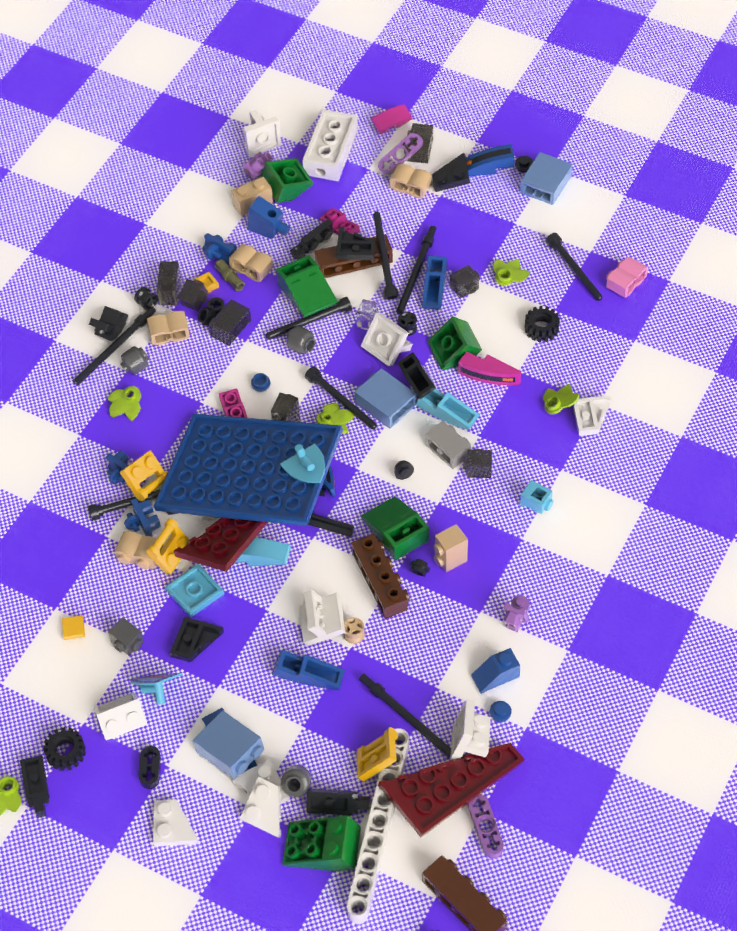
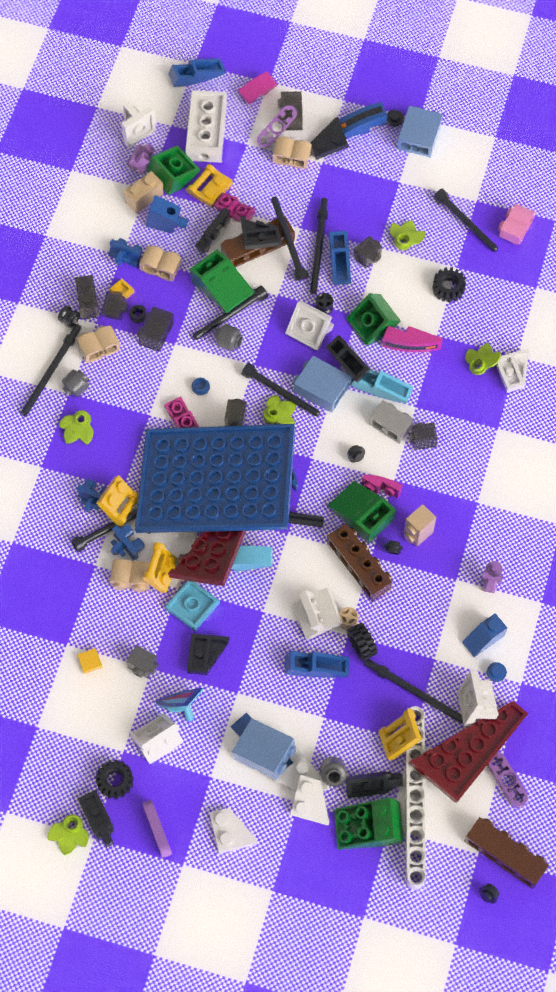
camera: 15 degrees left, 10 degrees up
black brick [89,306,129,341] -> none
black beam [138,746,162,789] -> none
black plate [198,307,216,326] -> none
olive pin [214,259,245,292] -> none
medium azure shield [280,443,325,483] -> none
clear brick [356,299,380,330] -> none
medium azure brick [520,480,554,515] -> none
none -> medium lavender beam [142,799,172,858]
none -> blue slope [168,58,226,87]
none -> yellow plate [186,164,233,208]
none -> black tyre [346,622,378,661]
none -> dark pink slope [361,475,403,499]

